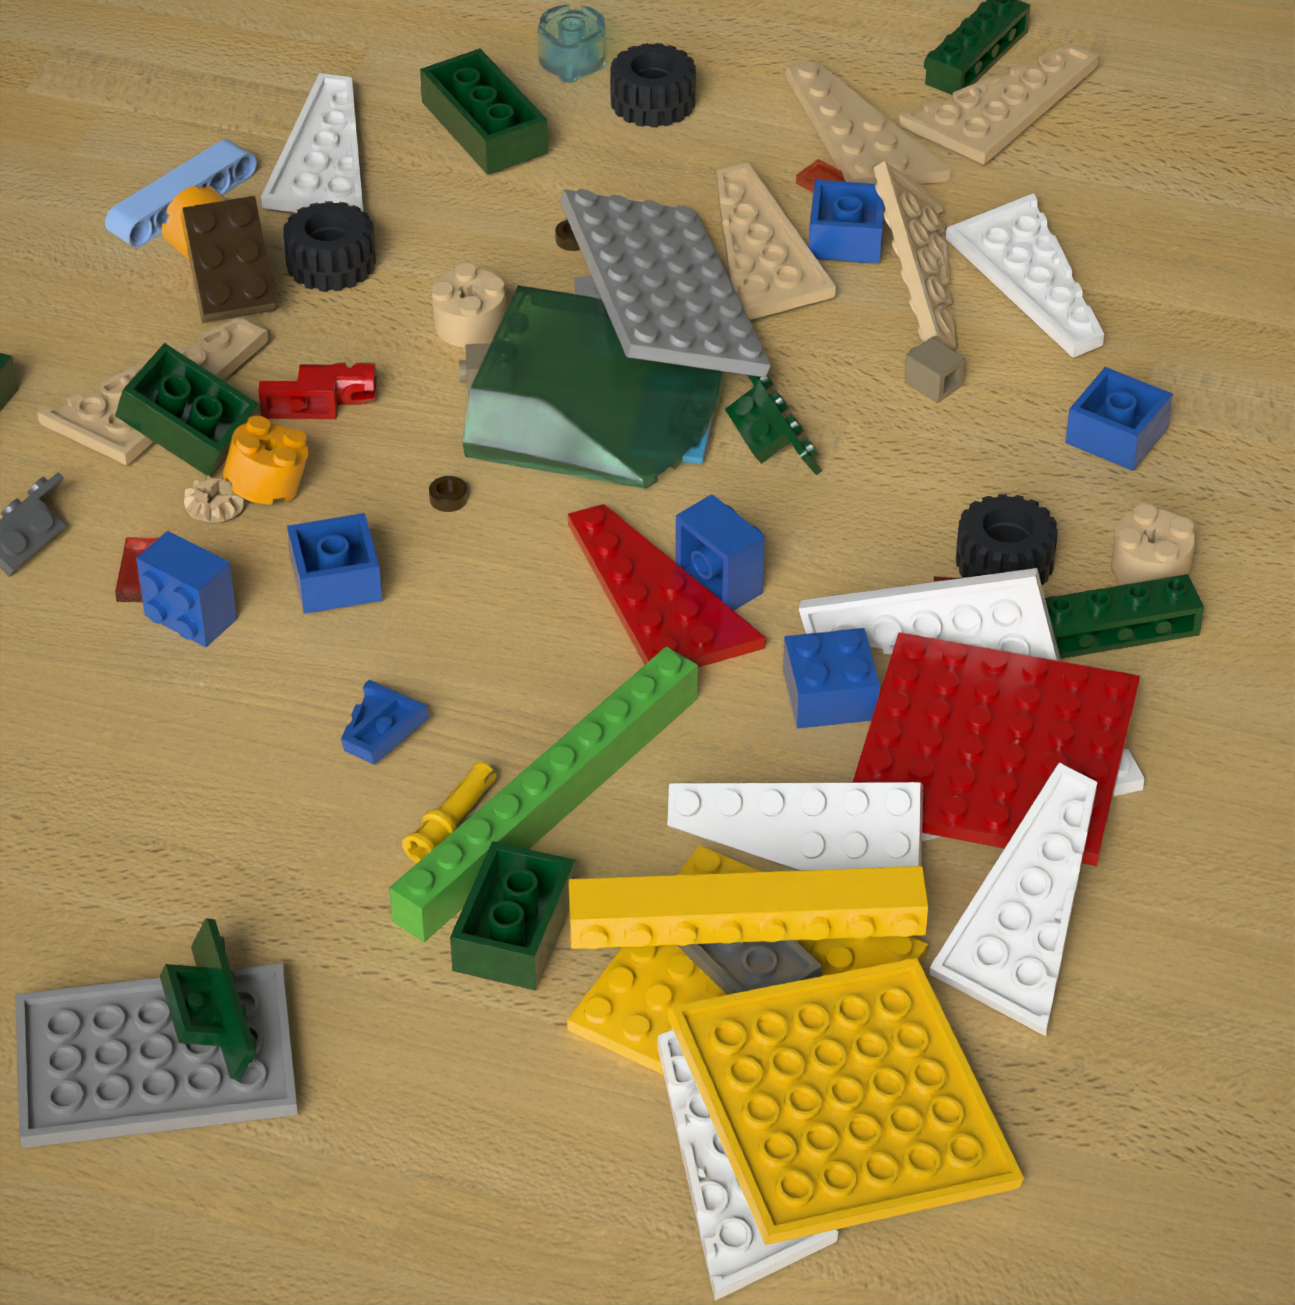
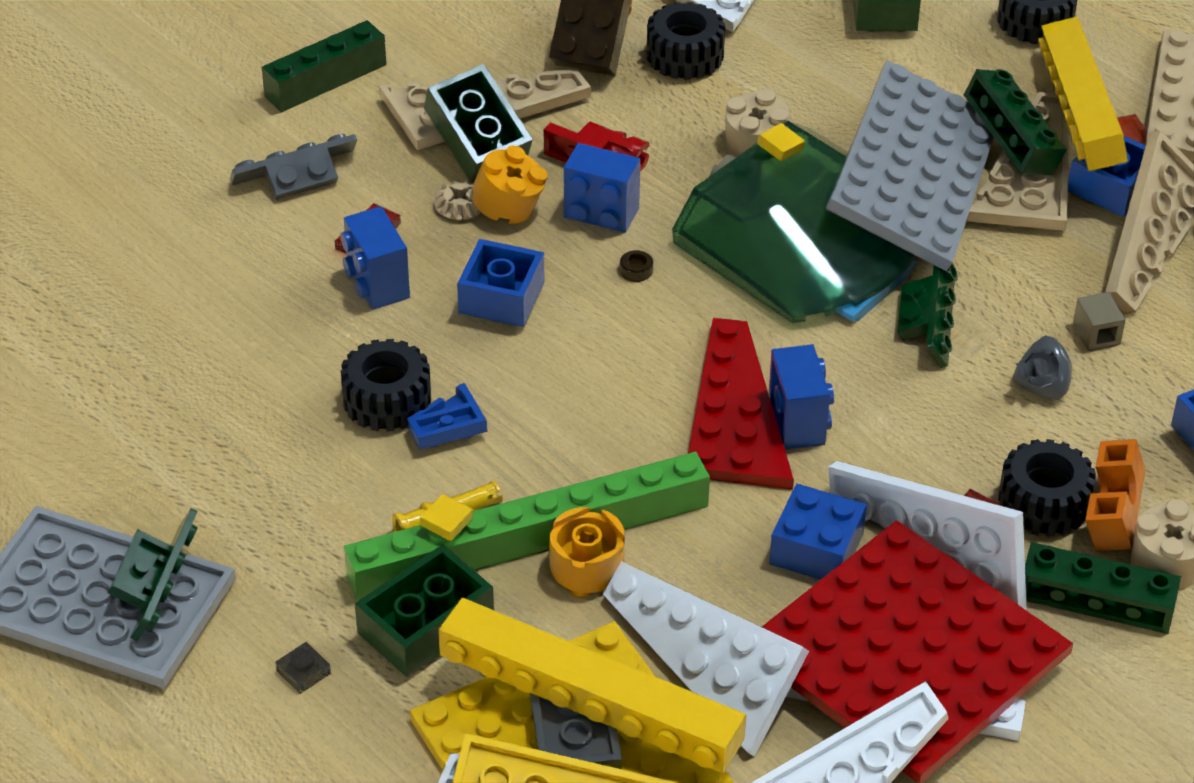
camera: 30 degrees right, 0 degrees up
none -> clear smoke plate [275,642,331,694]
none -> black tyre [340,339,431,432]
none -> yellow tile [420,494,473,541]
none -> light orange brick [549,507,625,597]
none -> blue brick [564,143,640,233]
none -> yellow tile [757,123,805,161]
none -> dark green brick [963,69,1067,176]
none -> dark grey piece [1013,335,1072,400]
none -> yellow brick [1038,16,1128,171]
none -> orange arch [1085,439,1146,551]

